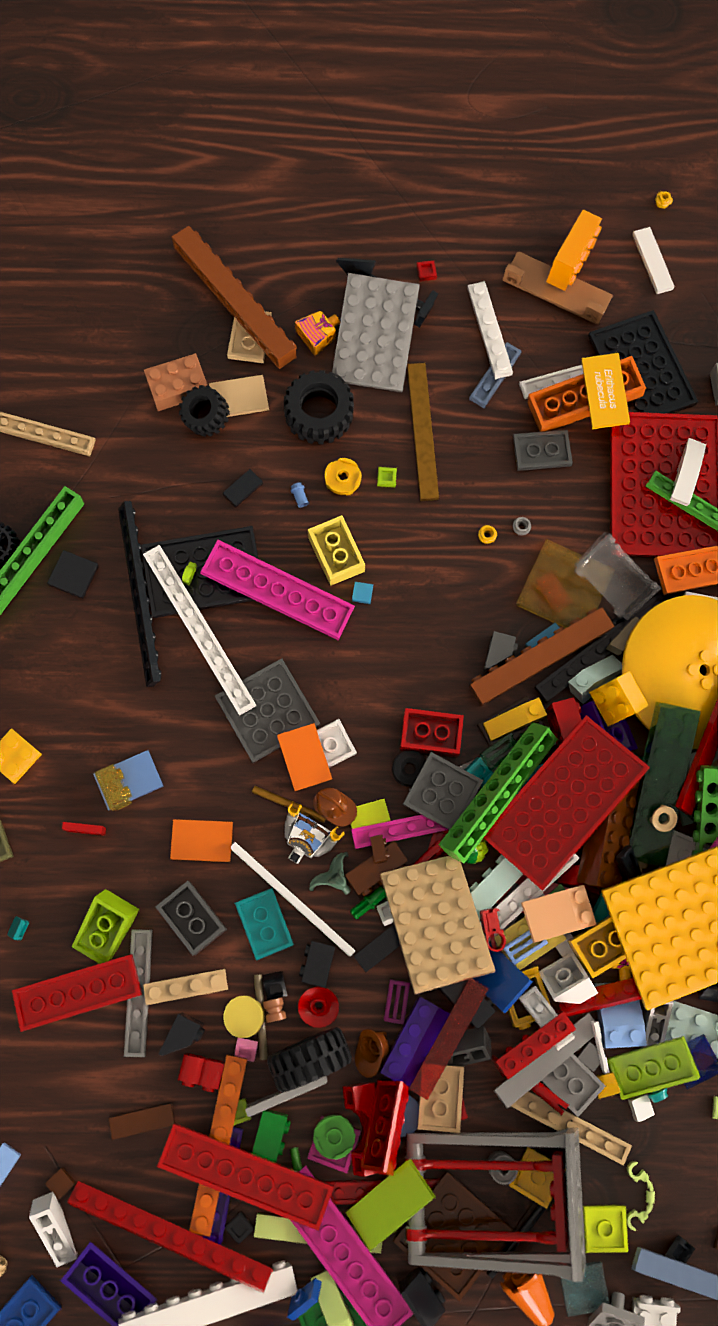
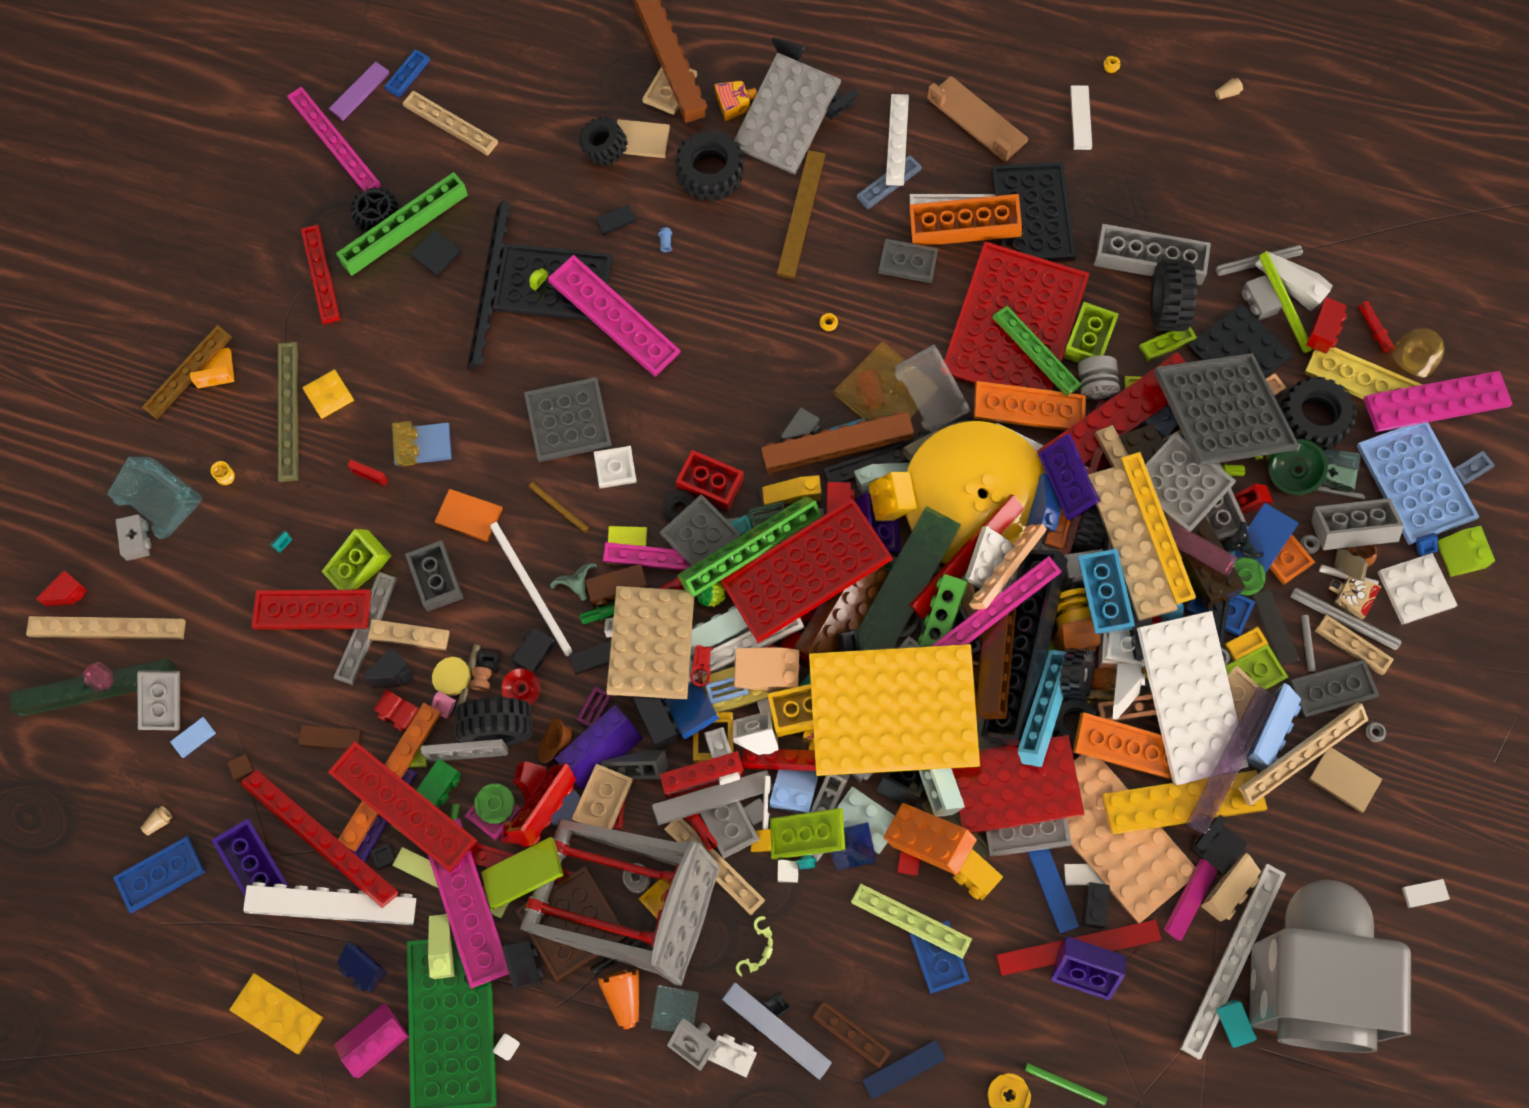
camera: 25 degrees right, 5 degrees down
white slope [29,1192,77,1267] -> none
white plate [143,545,256,716] -> none
nougat brick [144,353,208,411] -> none
teal tile [235,888,294,961] -> none
orange tile [277,723,332,791] -> none
torso [284,801,345,864] -> none
blue plate [287,1278,322,1321] -> none
light yellow brick [308,516,365,586] -> none
dark orange piece [313,788,357,827] -> none
yellow plate [325,458,362,495] -> none
dark azure tile [352,582,373,604] -> none
reddish brown piece [370,835,389,864] -> none
lime tile [377,467,397,488] -> none
clear red tile [409,978,488,1100] -> none
red tile [417,260,437,281] -> none
light grey plate [512,517,531,535] -> none
light orange brick [546,210,602,291] -> none
yellow tile [581,353,630,429] -> none
neon yellow tile [583,1205,628,1253] -> none
tan piece [650,805,677,832] -> none
white slope [670,438,706,506] -> none

